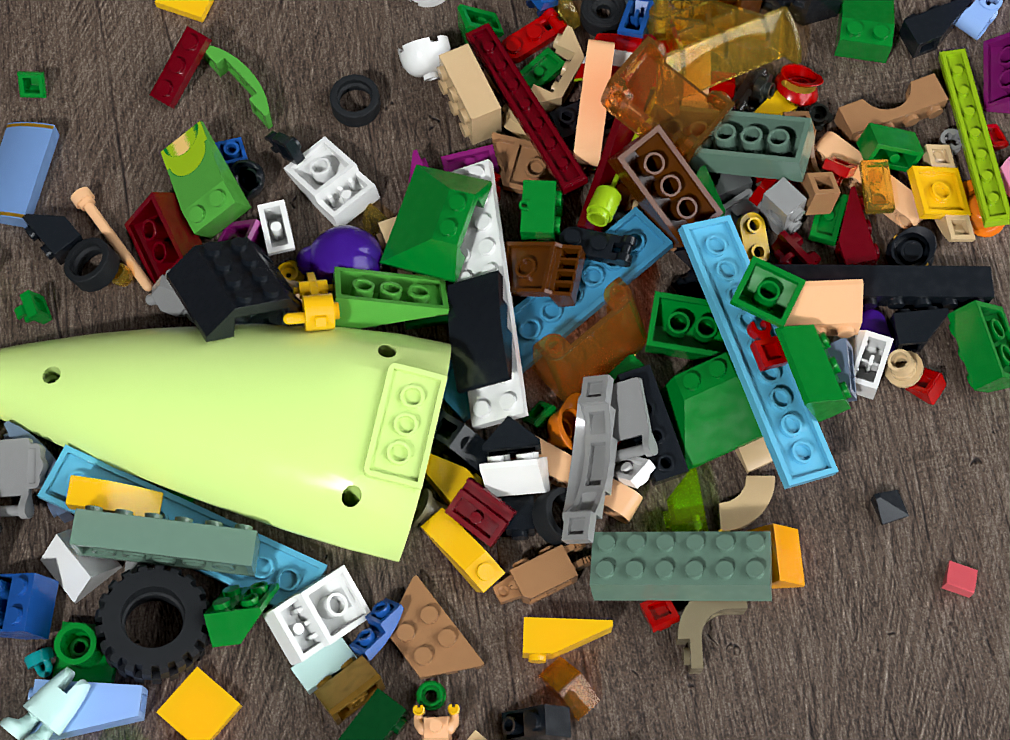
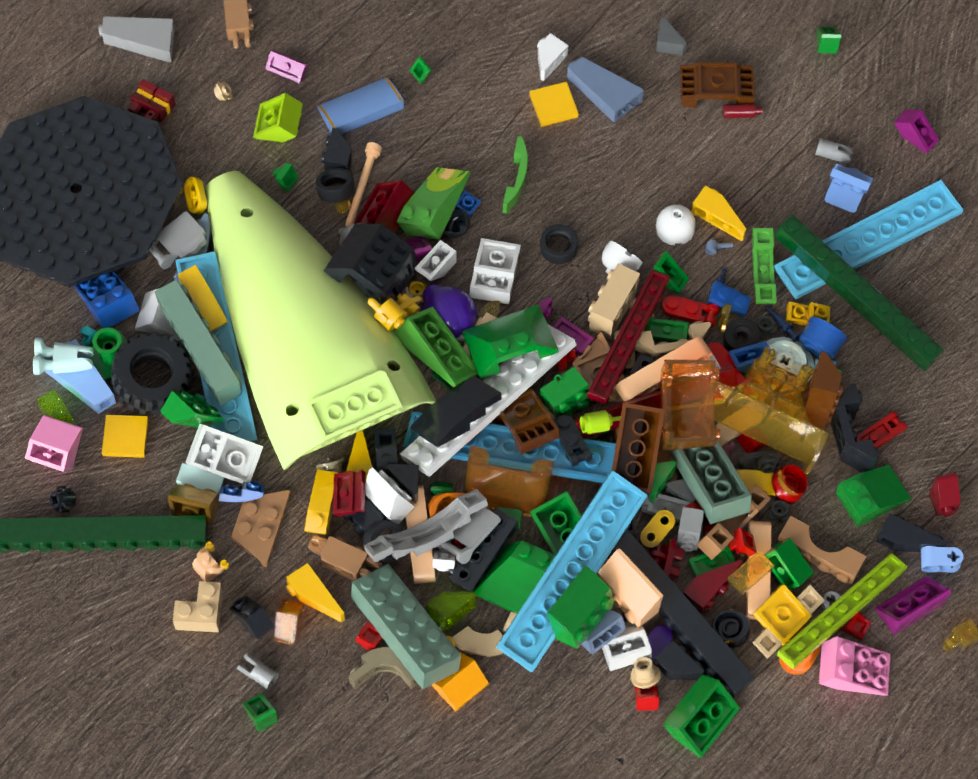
camera: 50 degrees right, 5 degrees down
dark red plate [149,26,212,109] -> none
black plate [264,131,305,165] -> none
green plate [416,681,446,711] -> none
green slope [730,256,806,329] -> none
red plate [746,320,788,372] -> none
black slope [871,489,909,526] -> none

